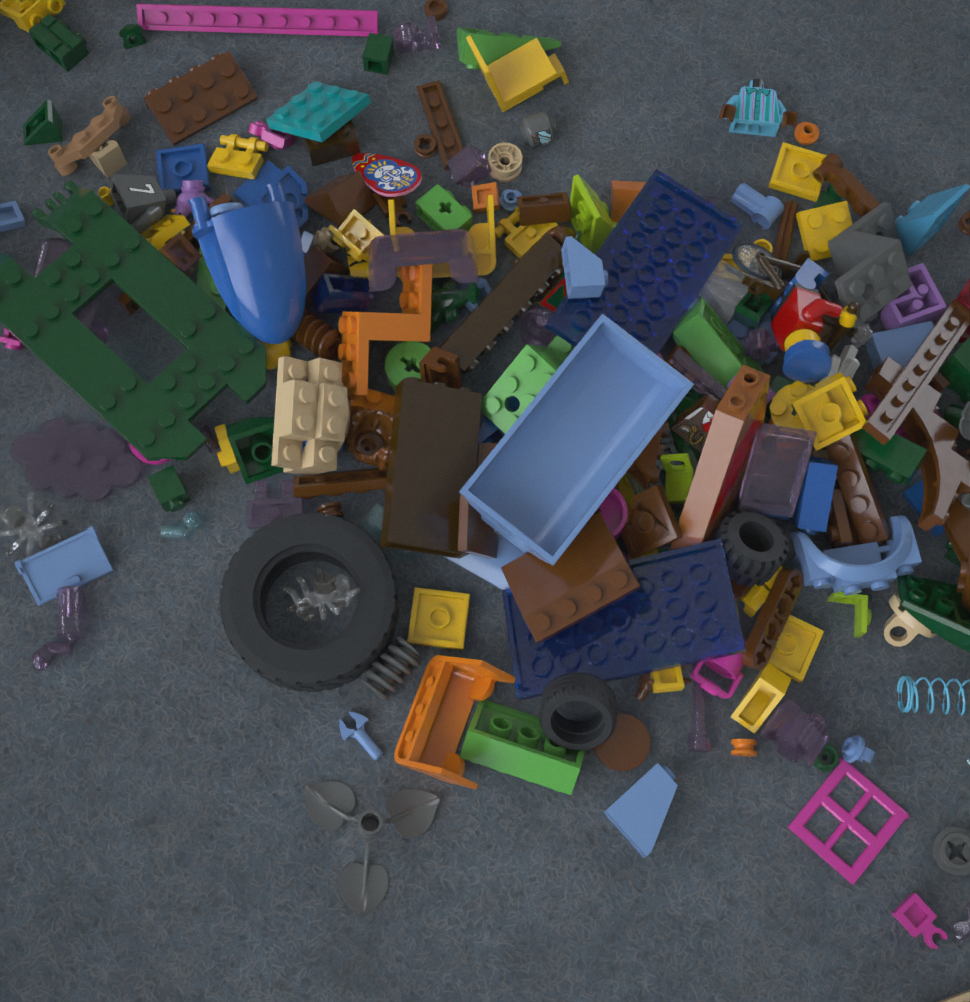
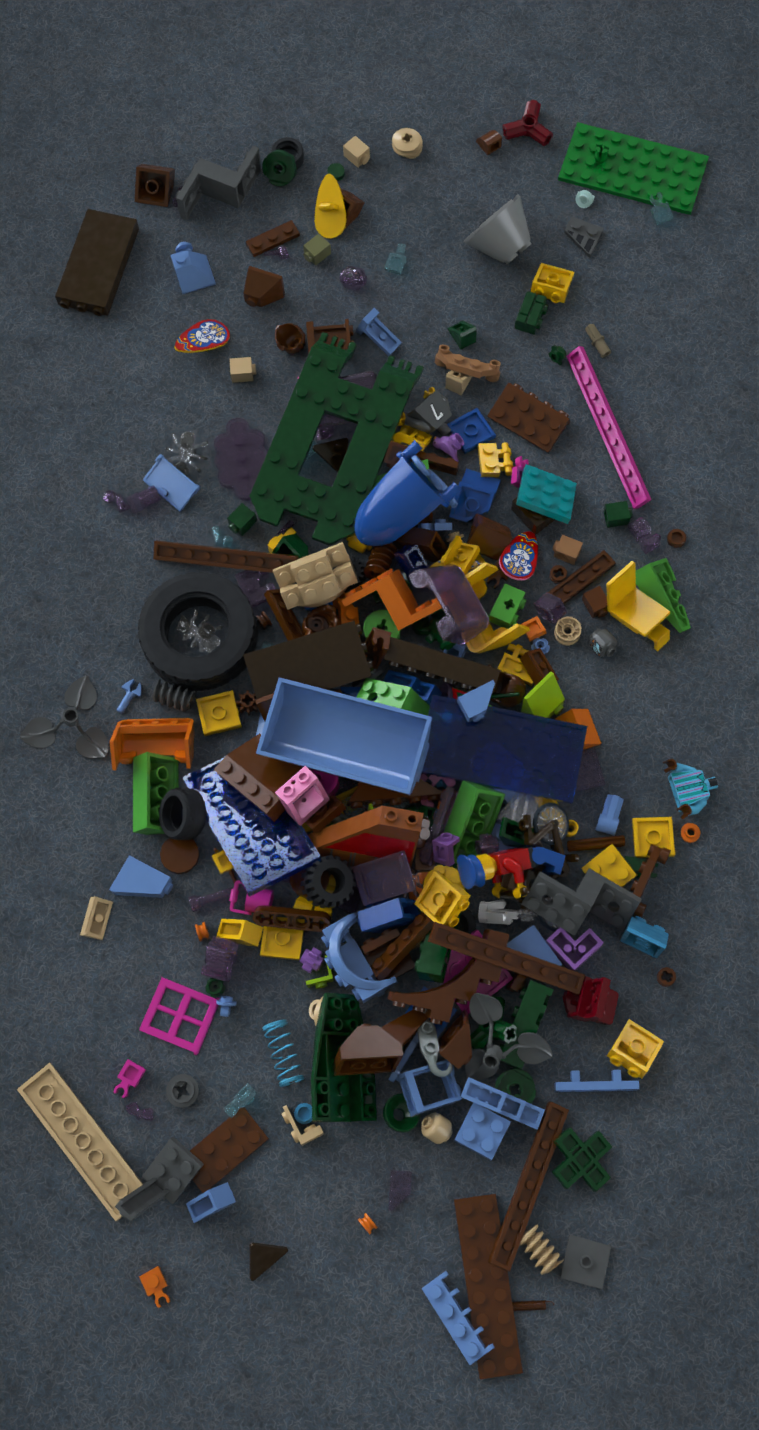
camera: 75 degrees right, 0 degrees up
none -> tan slope [80,896,113,940]
none -> reddish brown plate [153,540,299,573]
none -> reddish brown gear [236,690,258,716]
none -> bright pink window [275,766,330,826]
none -> medium lavender gear [300,947,324,973]
none -> dark brown piece [312,438,348,473]
none -> blue slope [383,670,442,709]
none -> medium nougat brick [552,535,583,565]
none -> reddish brown brick [582,586,608,618]

